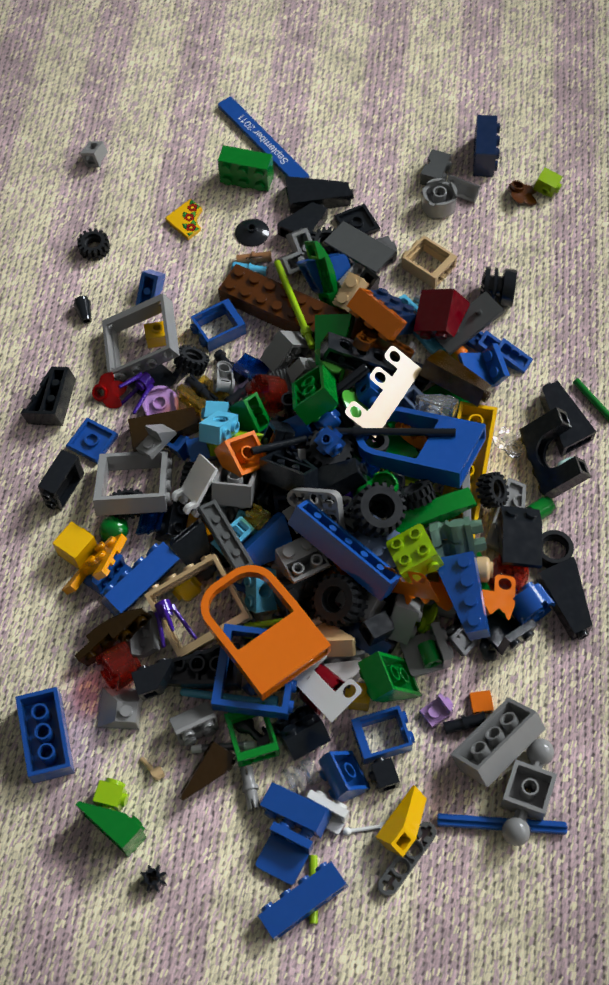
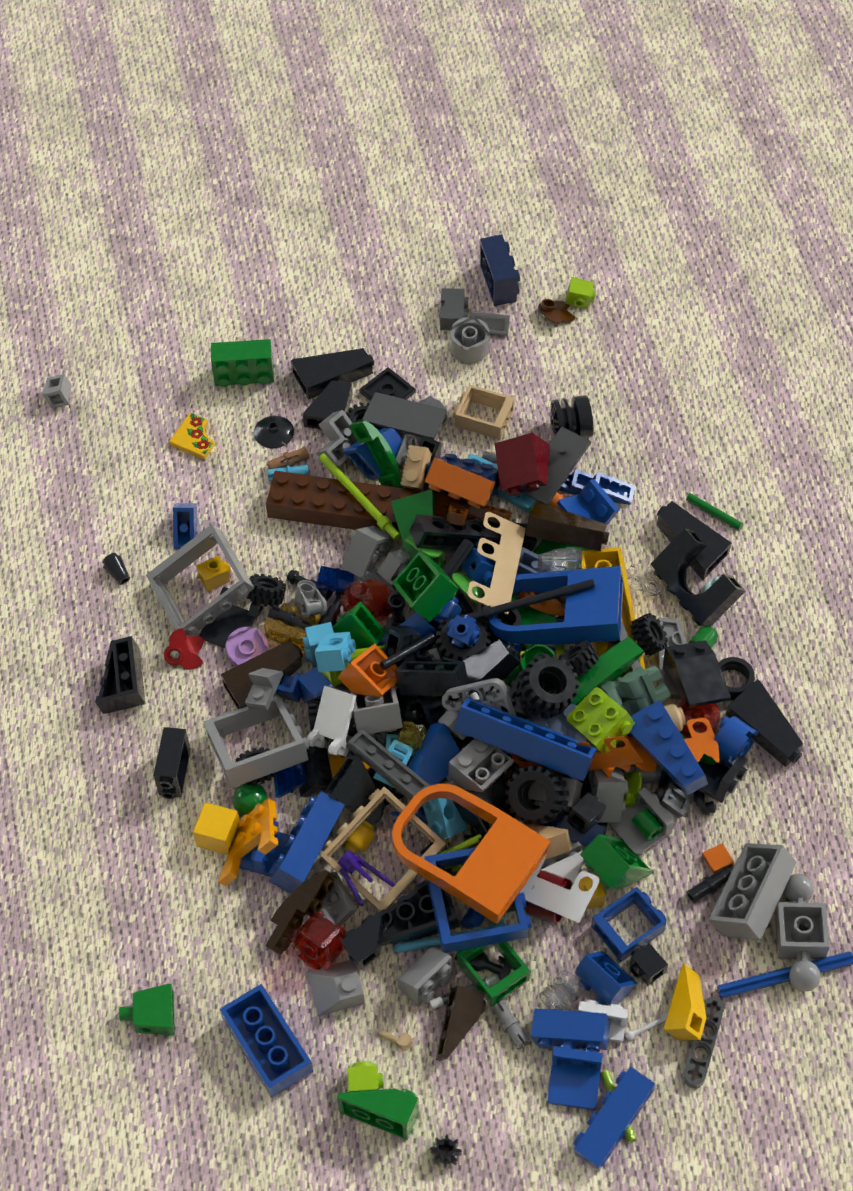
camera: 20 degrees left, 5 degrees down
blue tile [66,418,118,464] -> none
black tyre [77,228,110,261] -> none
dark purple plant [119,372,154,414] -> none
blue window [190,298,247,352] -> none
blue tile [218,96,309,178] -> none
black slope [272,705,331,761] -> none
lavender bracket [419,693,453,729] -> none

